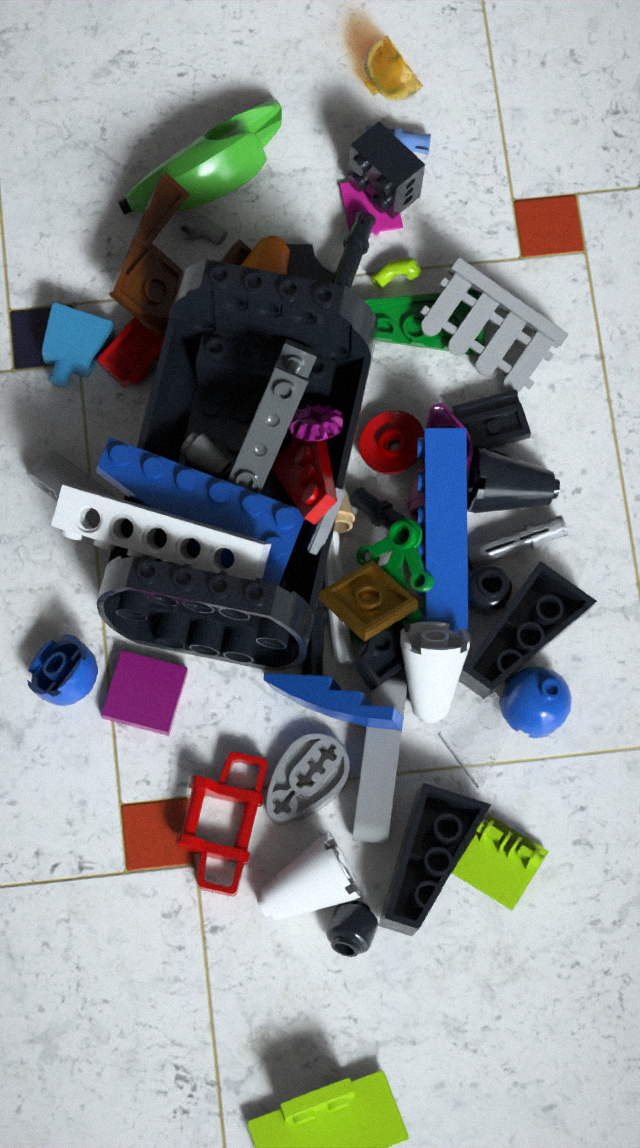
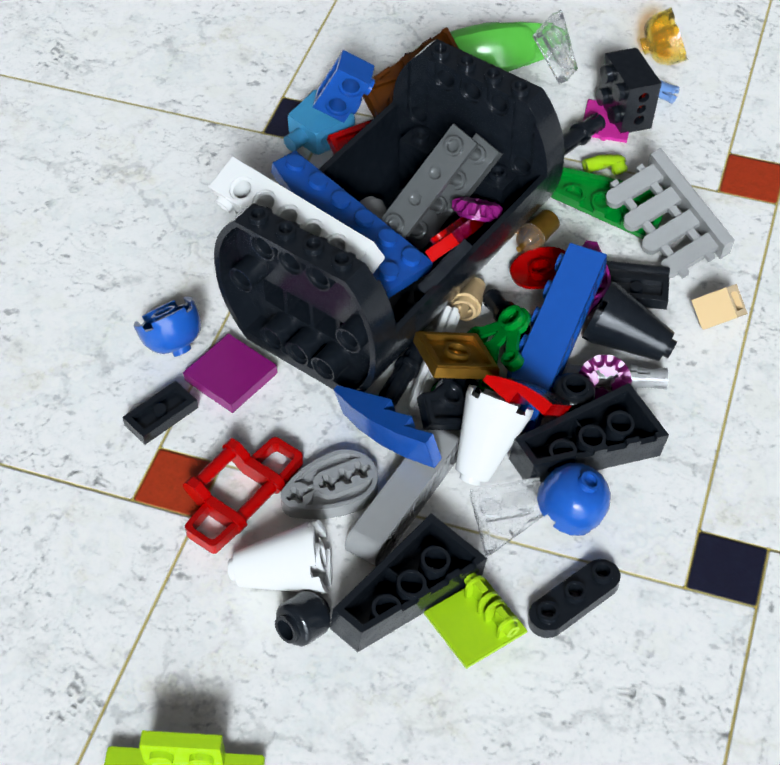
camera: 25 degrees right, 20 degrees down
none -> black plate [122,381,198,445]
none -> blue brick [313,50,375,123]
none -> red slope [483,375,572,416]
none -> piece [516,210,560,252]
none -> black plate [528,559,621,638]
none -> clear wing [532,10,578,84]
none -> magenta gear [579,354,632,399]
none -> panel [691,284,748,330]

